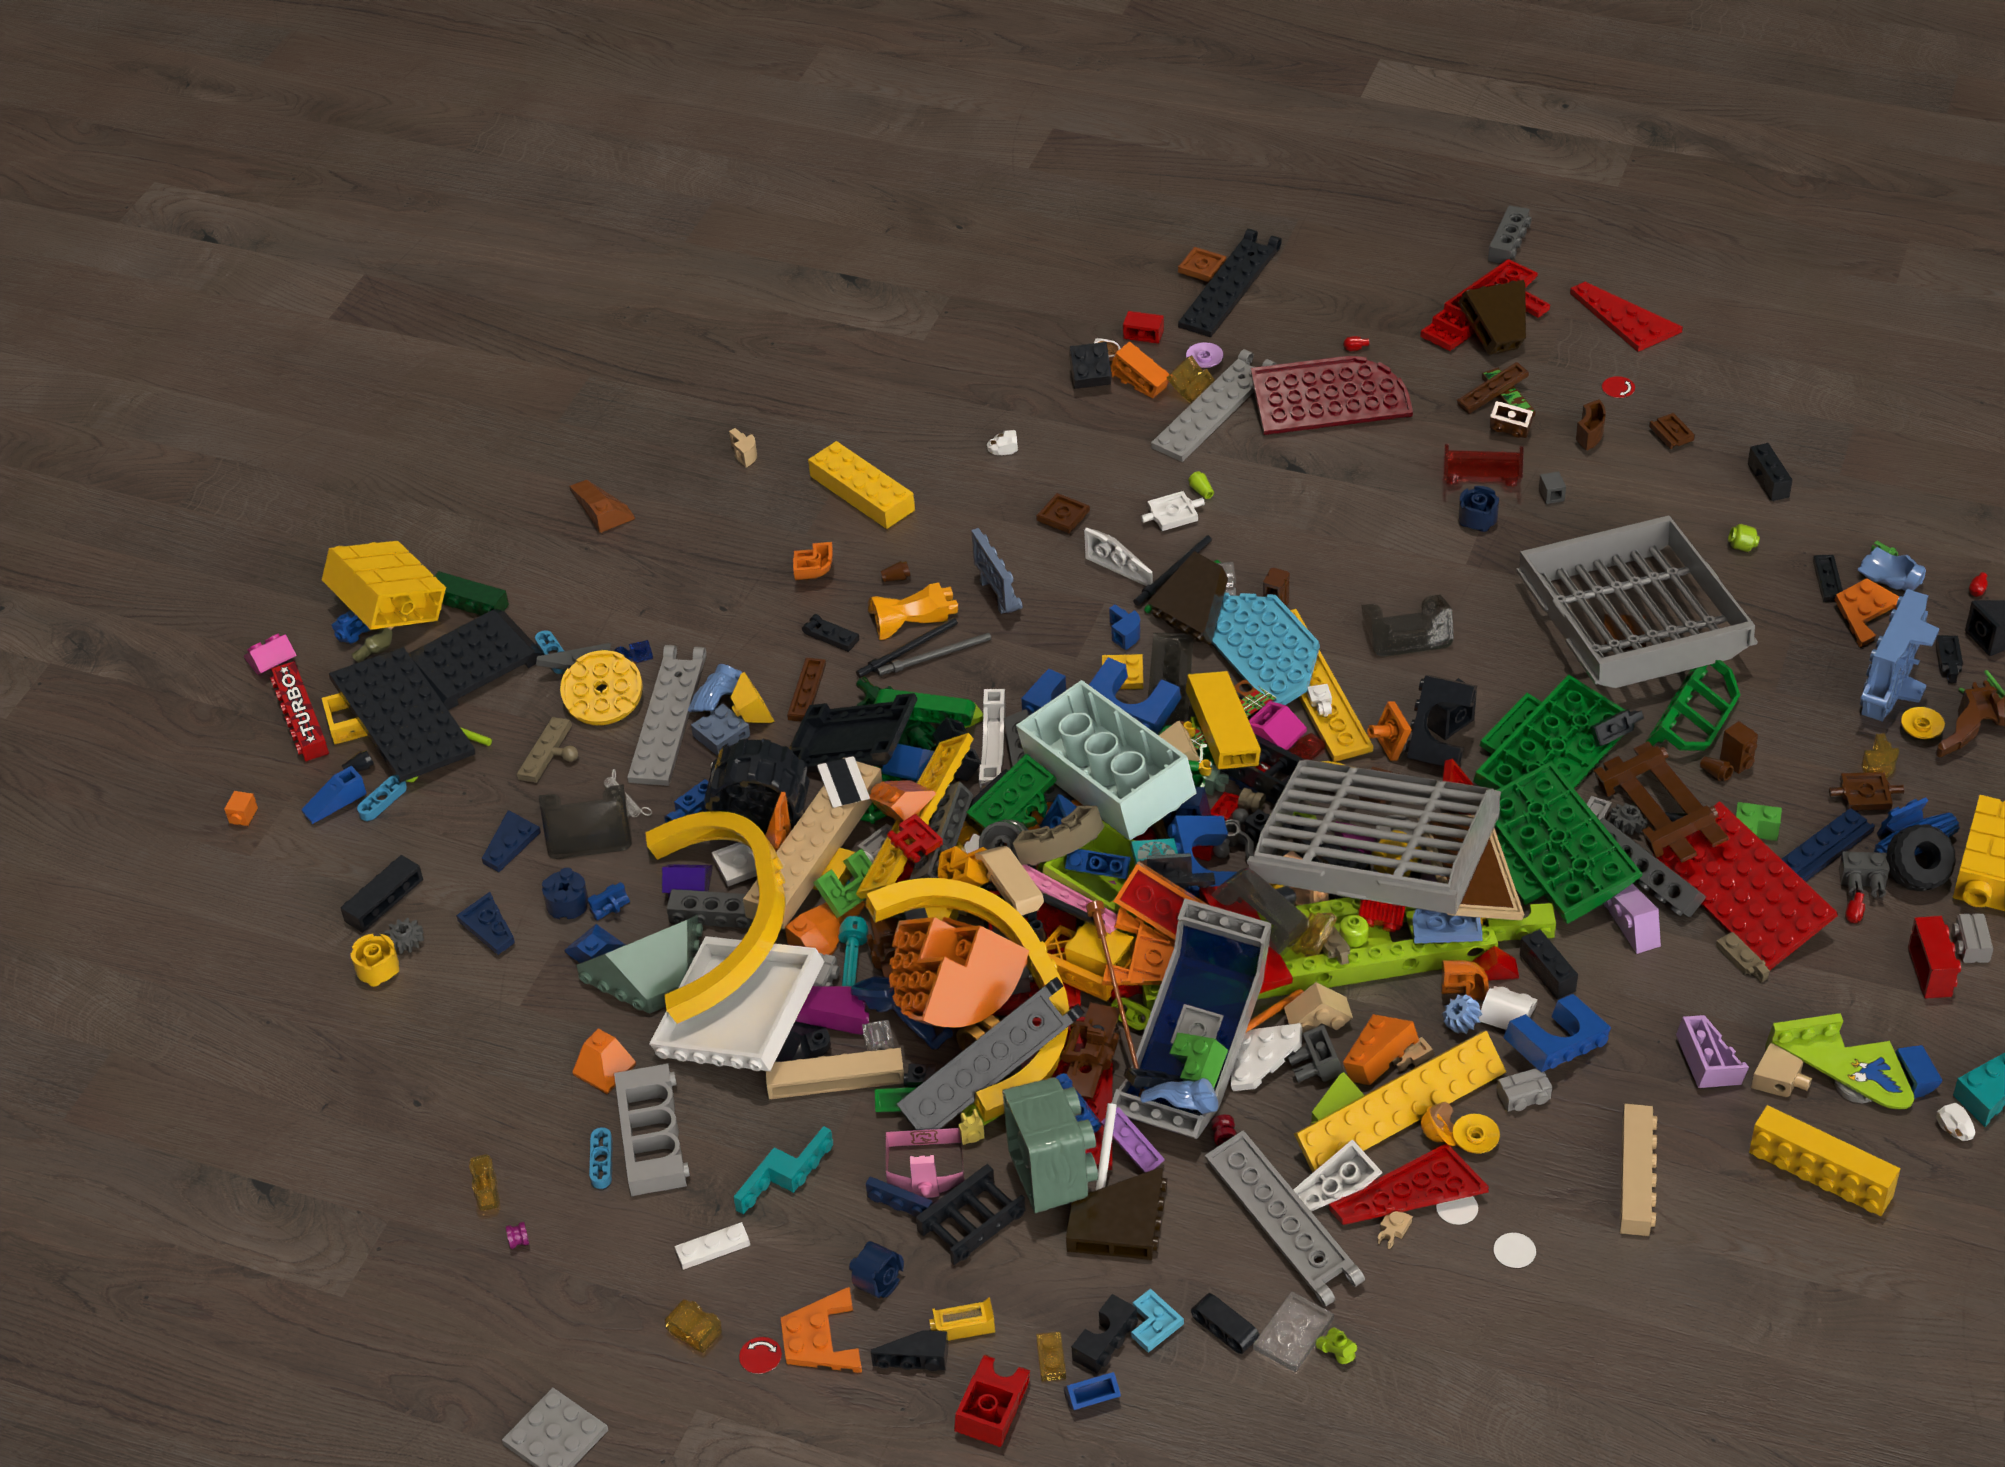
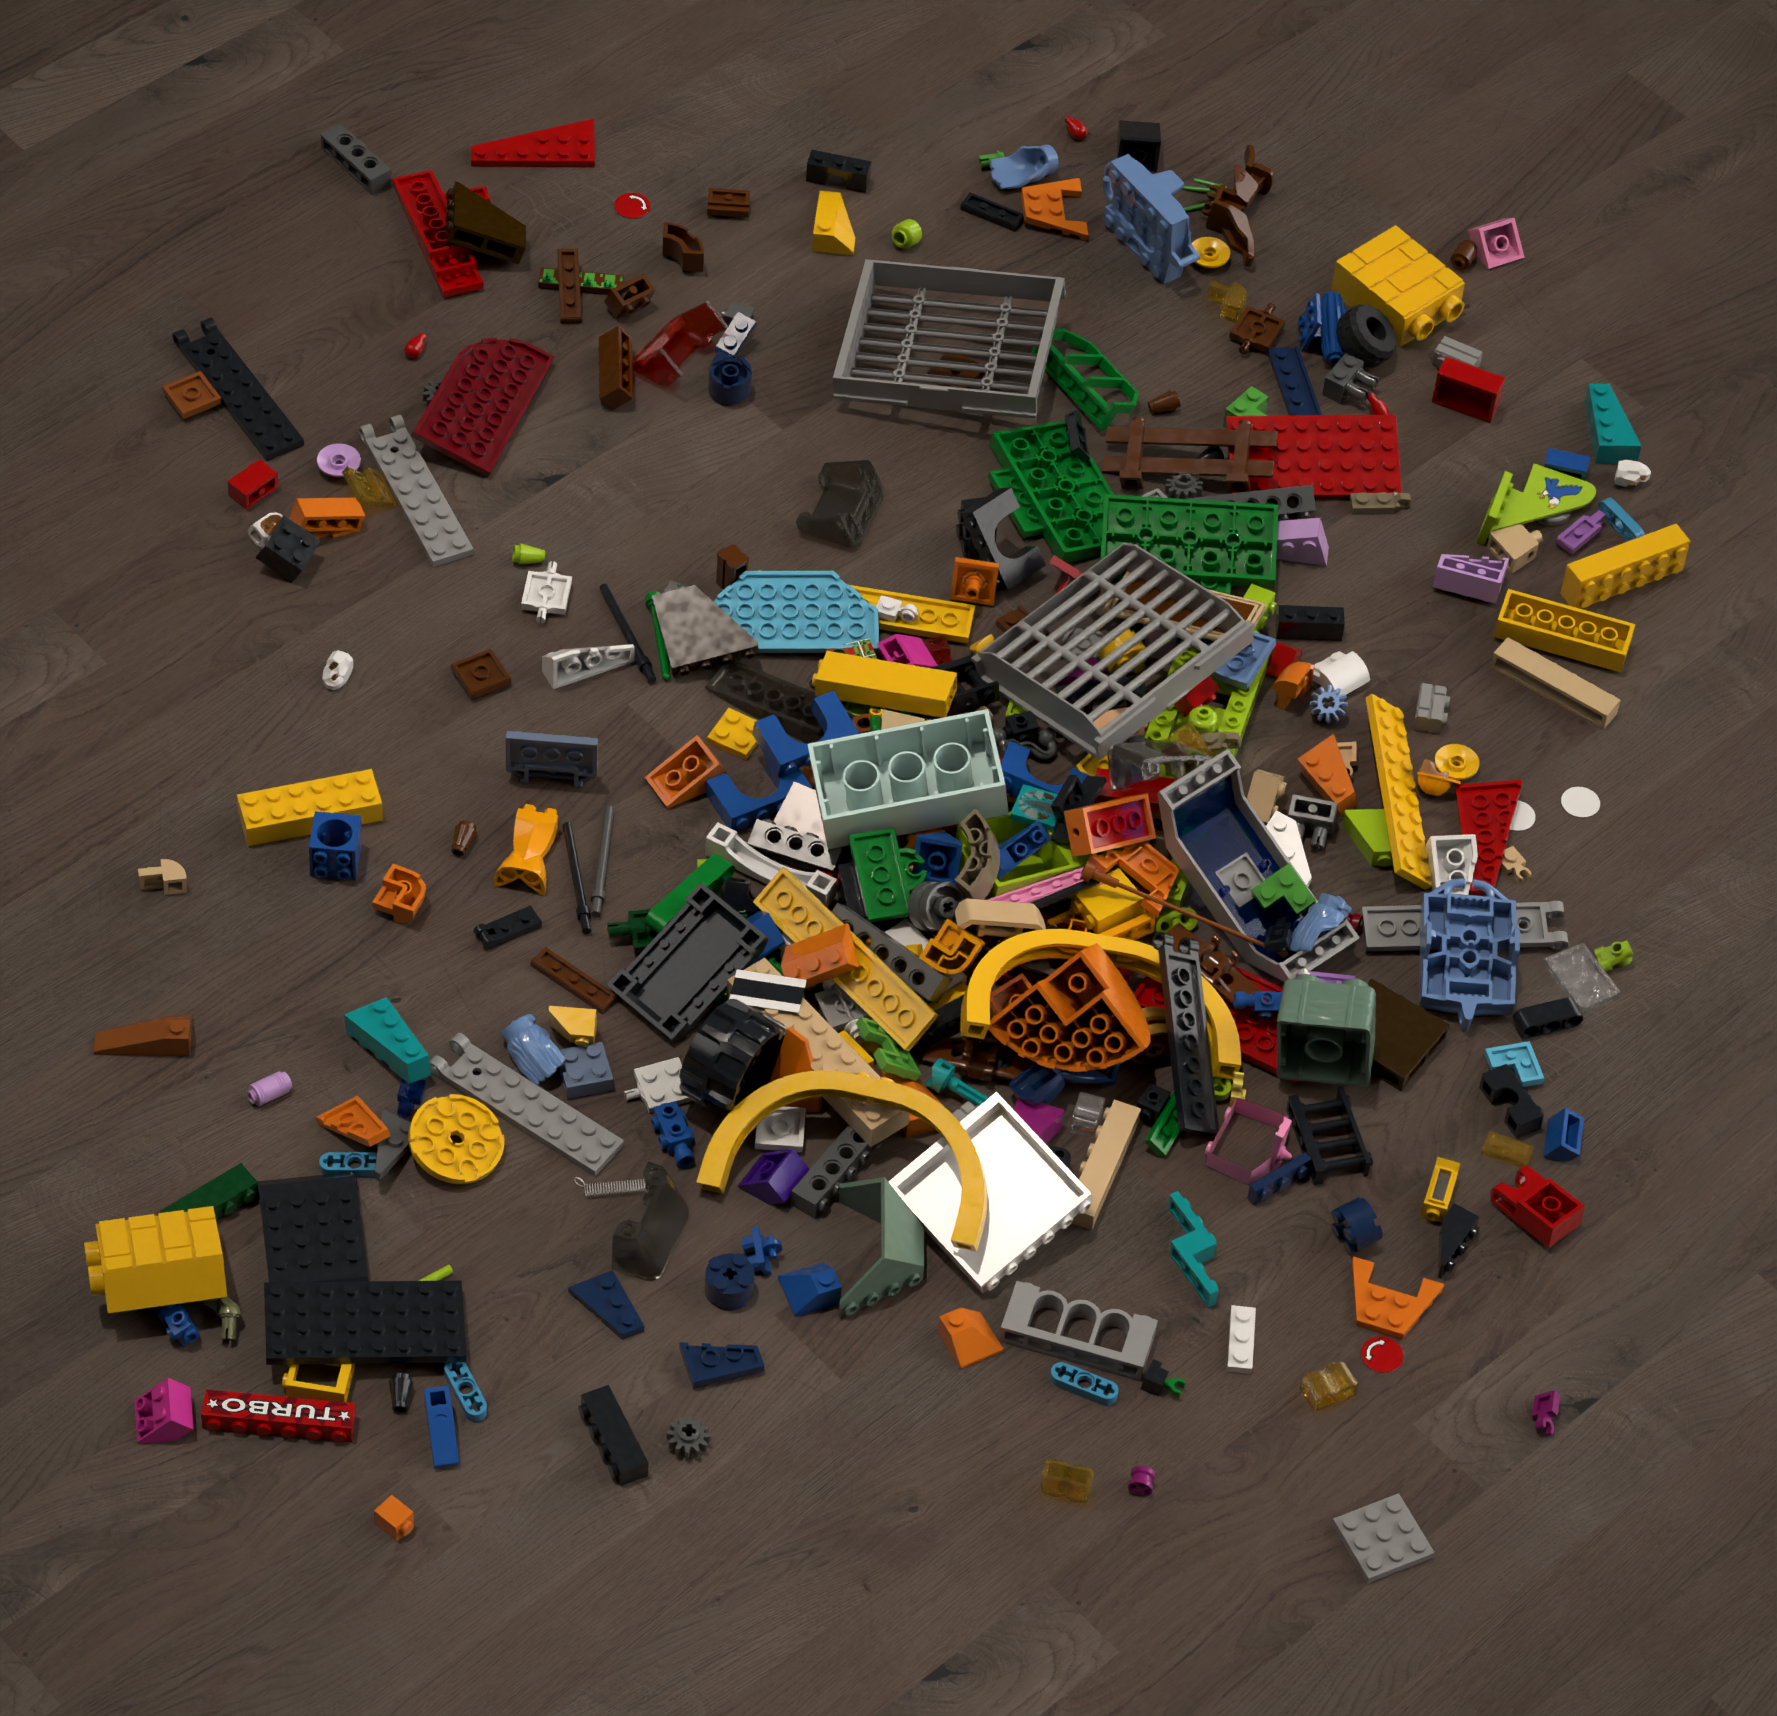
camera: 70 degrees left, 5 degrees up
yellow brick [351,934,399,987] -> none
dark tan plate [517,717,578,783] -> none
red plate [887,814,943,863] -> none
blue brick [1109,604,1141,650] -> none
blue arch [1504,994,1611,1072] -> none
reddish brown brick [1720,721,1758,774] -> none
none -> lavender head [247,1071,292,1107]
none -> blue brick [309,811,362,880]
none -> orange wing [316,1095,391,1147]
none -> teal wedge [344,997,431,1084]
none -> reddish brown brick [598,326,633,410]
none -> orange slope [645,735,730,809]
none -> hinge [713,312,756,361]
none -> yellow wedge [812,191,855,256]
none -> black piece [1141,1359,1186,1398]
none -> medium blue piece [1419,878,1520,1032]
none -> yellow brick [1494,589,1636,672]
none -> medium lavender hinge [1555,510,1606,555]
none -> dark azure beam [1598,497,1645,542]

